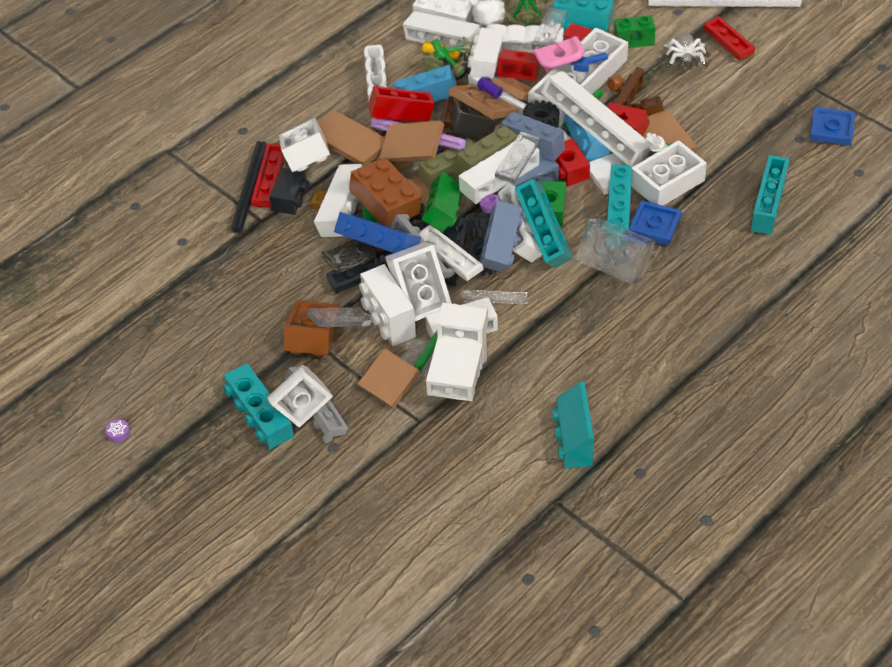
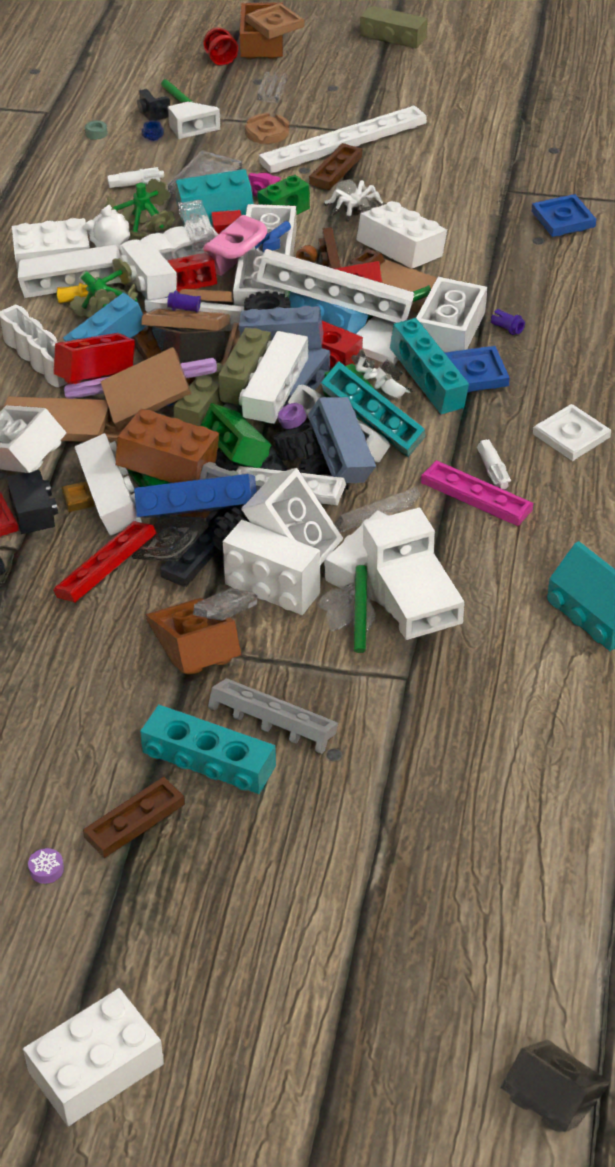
camera: 35 degrees left, 5 degrees down
white brick [267,365,333,428] -> none
medium nougat tile [358,349,421,409] -> none
clear tile [495,132,540,183] -> none
clear brick [575,217,655,284] -> none
white axle [644,132,668,153] -> none
red plate [703,17,755,61] -> none
teal brick [751,155,790,235] -> none
none -> white brick [23,988,164,1127]
none -> red tile [53,521,157,603]
none -> reddish brown plate [83,777,185,858]
none -> dark pink bracket [248,173,281,197]
none -> reddish brown plate [309,143,363,190]
none -> animal [351,349,413,401]
none -> white brick [356,202,447,269]
none -> dark pink tile [421,460,533,526]
none -> white piece [477,439,511,489]
none -> dark purple pin [491,309,525,335]
none -> white tile [533,404,611,461]

